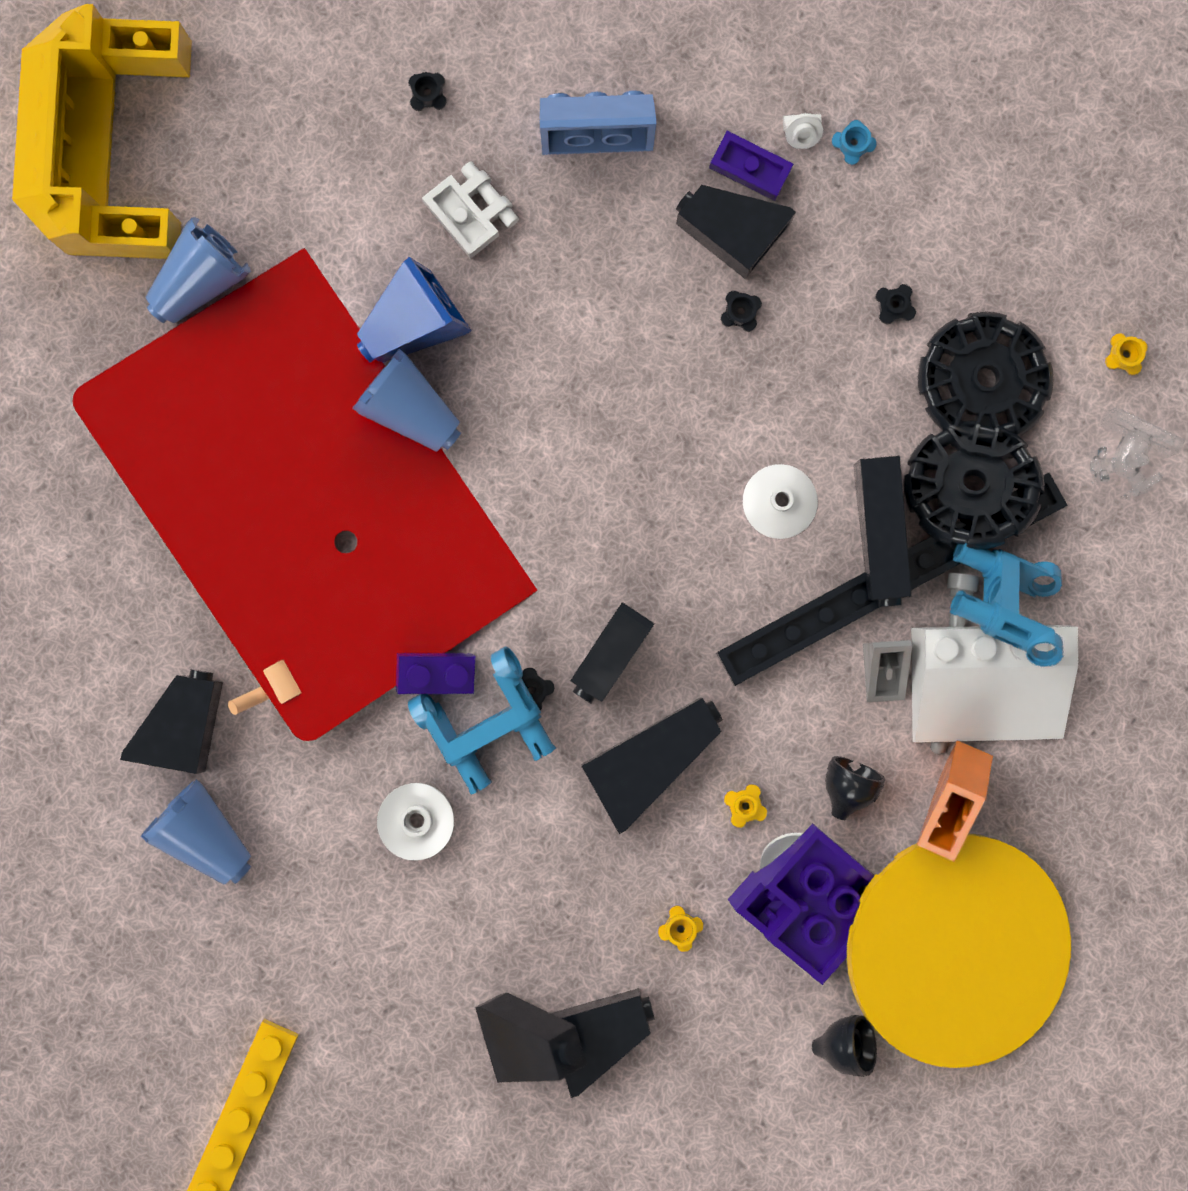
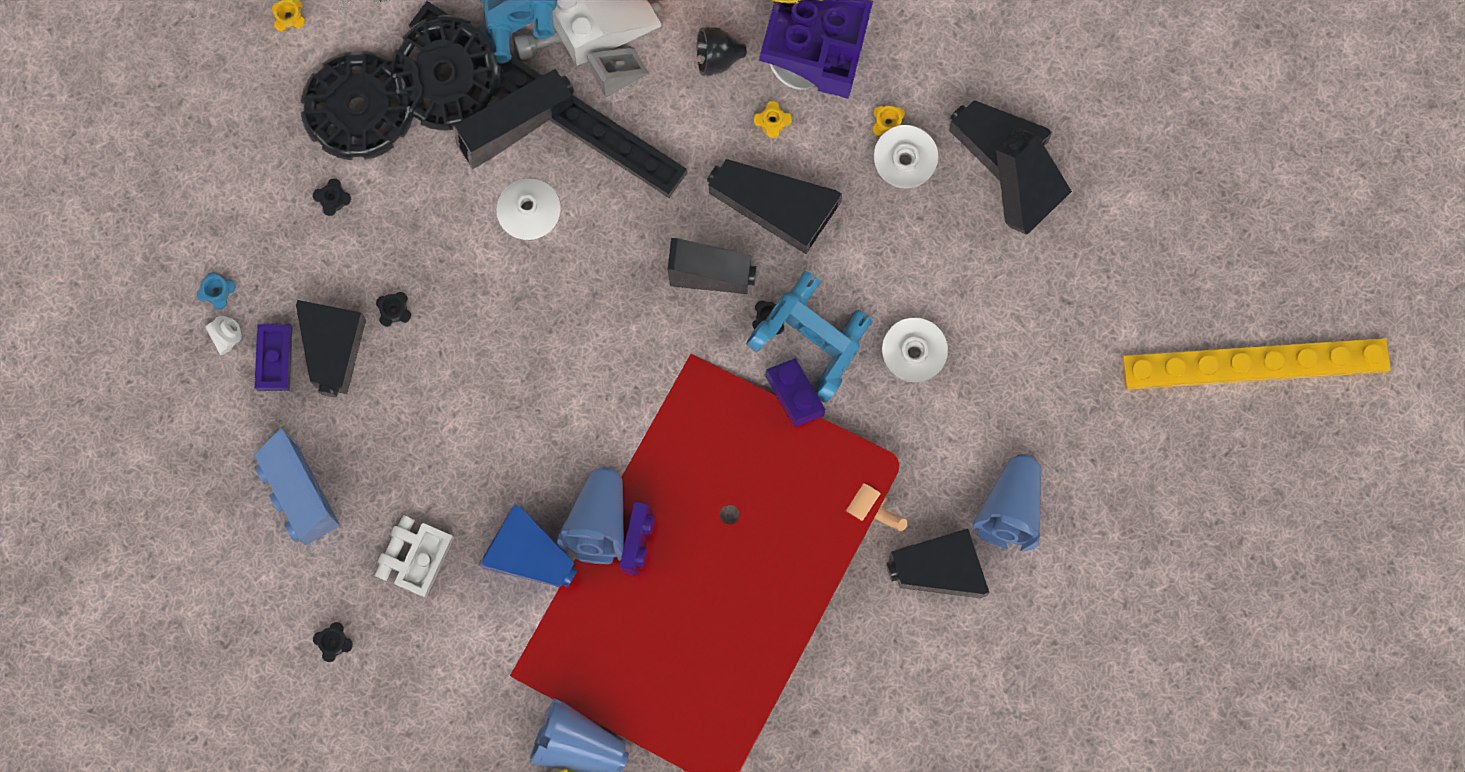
camera: 110 degrees left, 10 degrees down
none -> dark purple plate [620,502,655,576]
none -> white dish [874,125,938,188]

